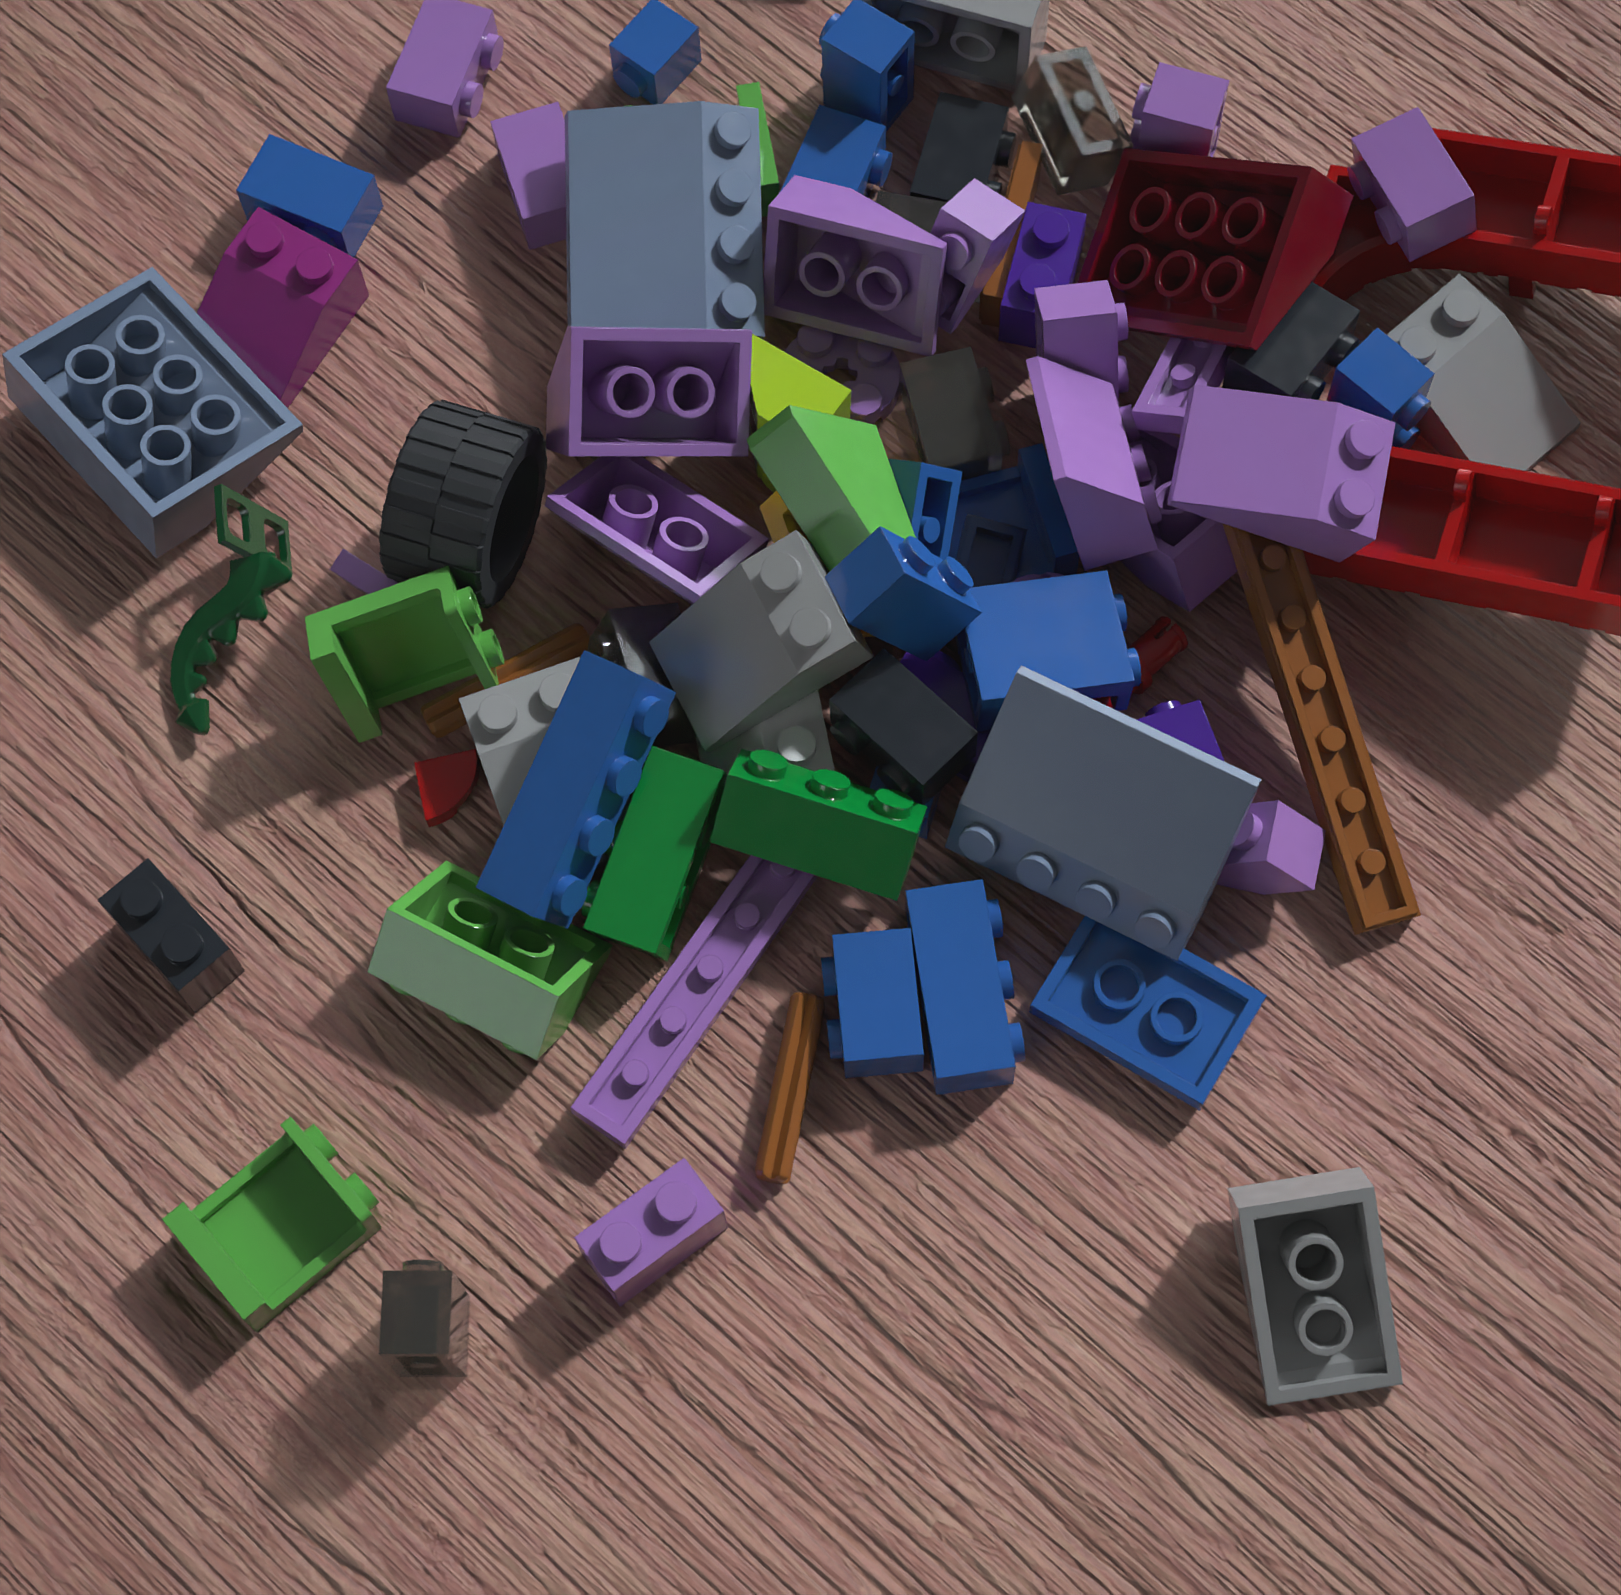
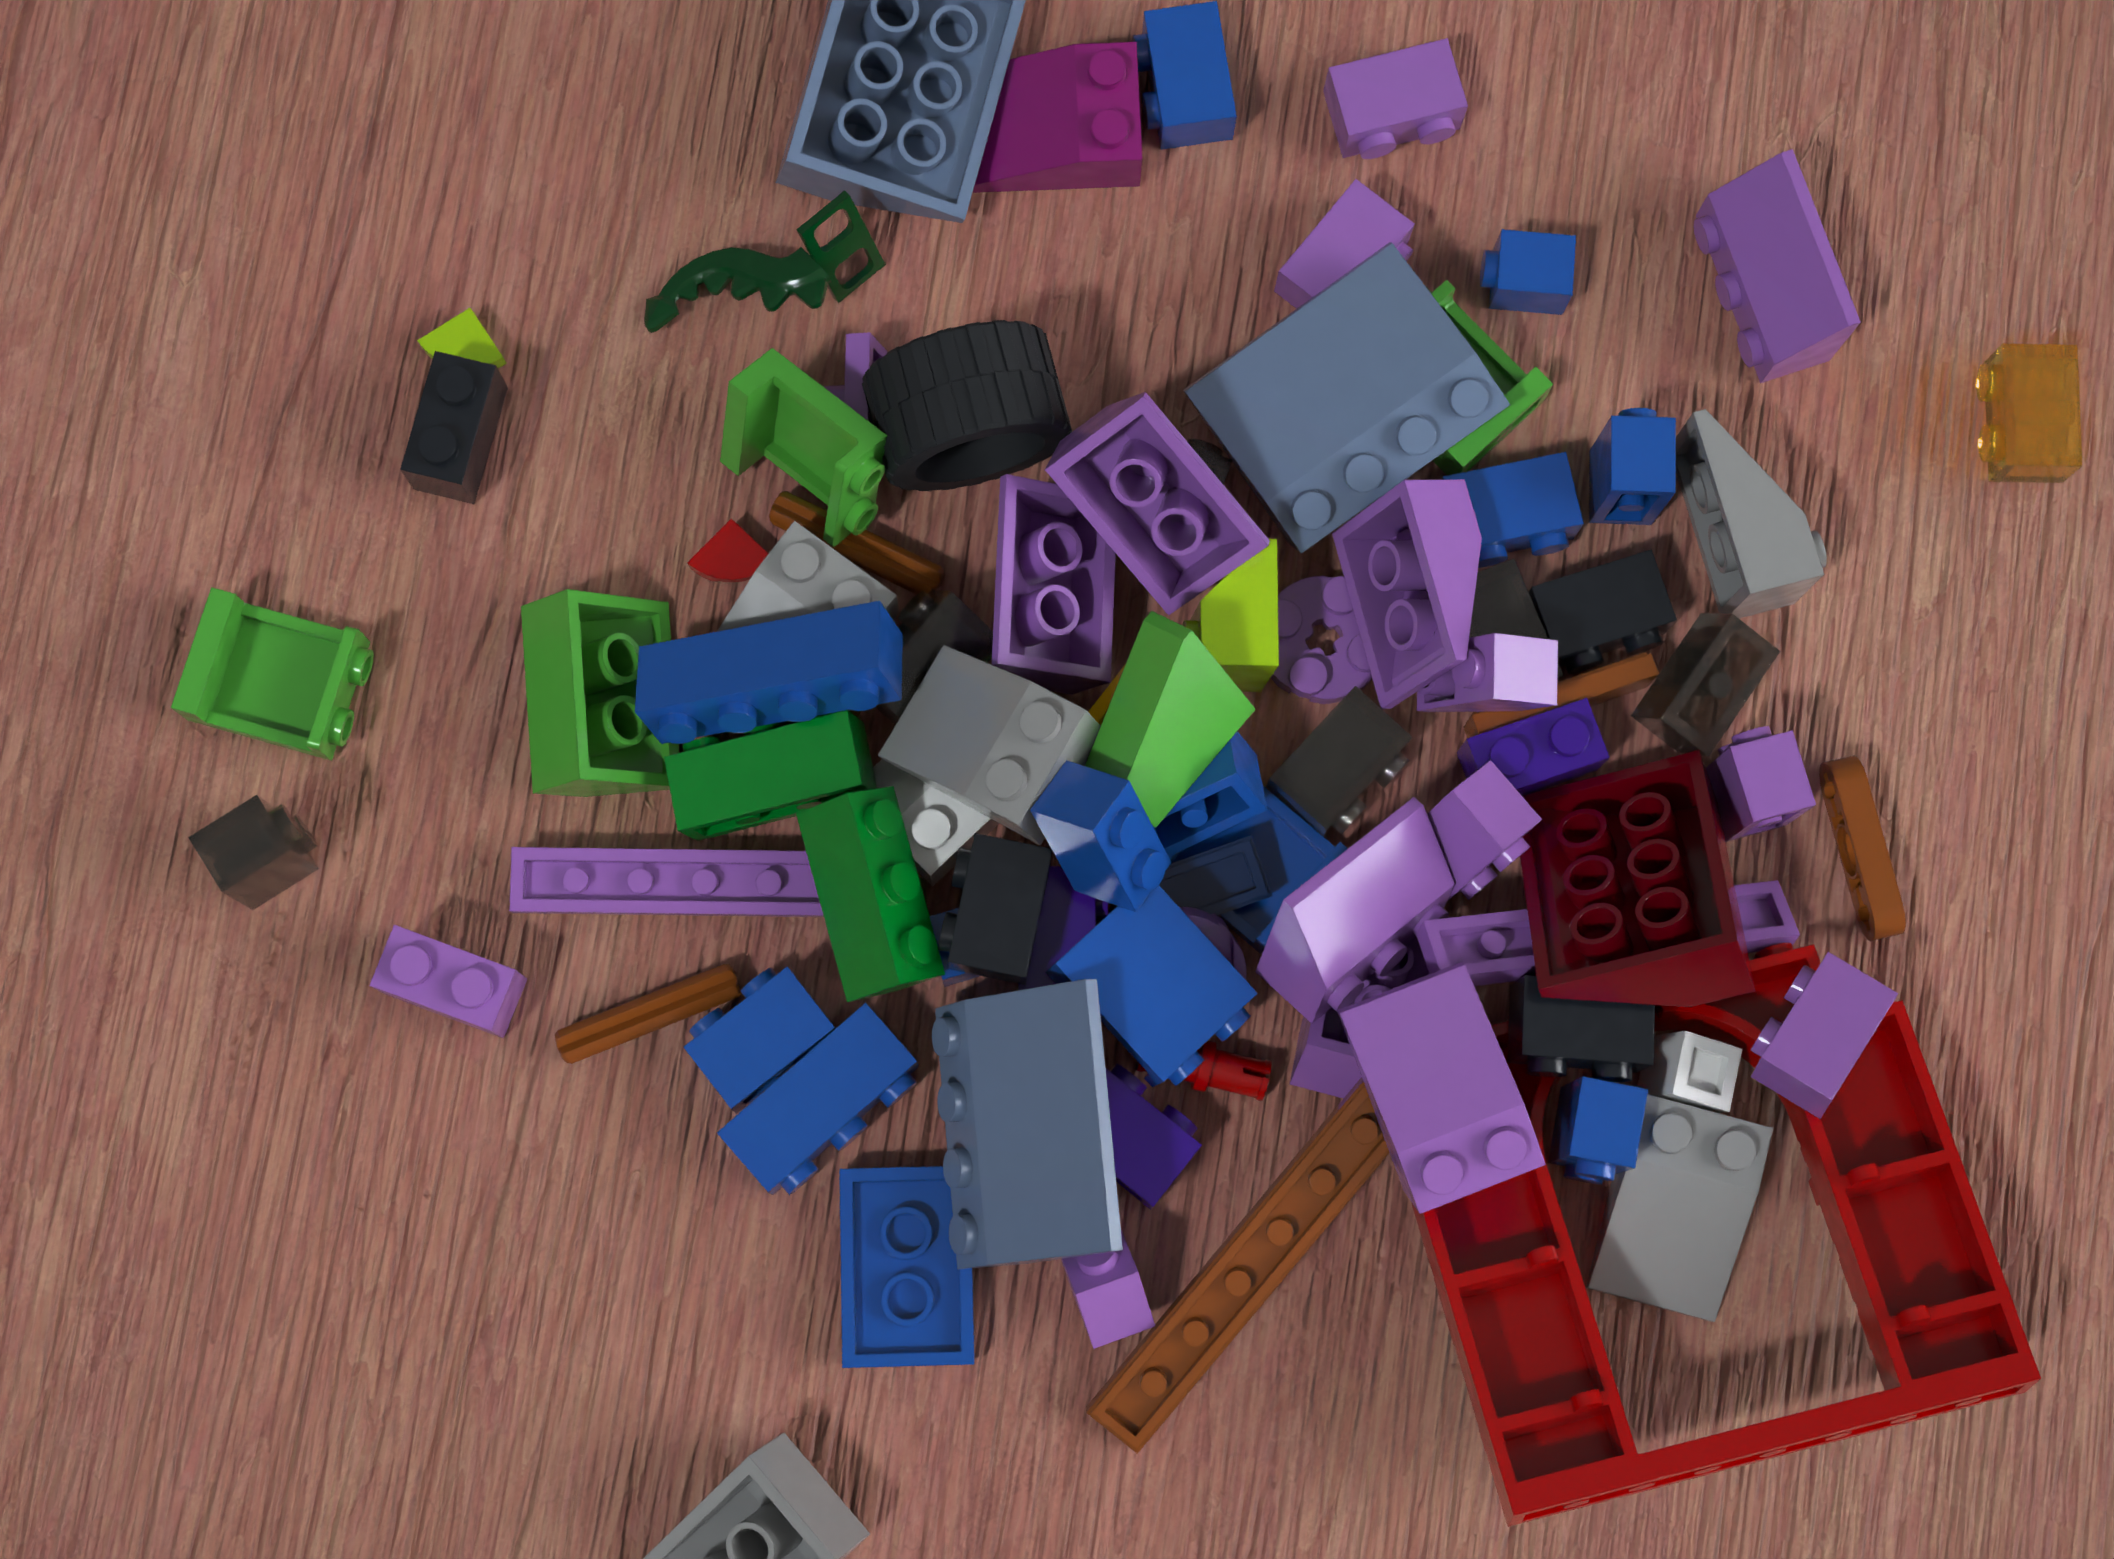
camera: 50 degrees right, 10 degrees up
none -> lime tile [417,308,507,368]
none -> white panel [1637,1031,1742,1113]
none -> dark orange beam [1819,755,1906,941]

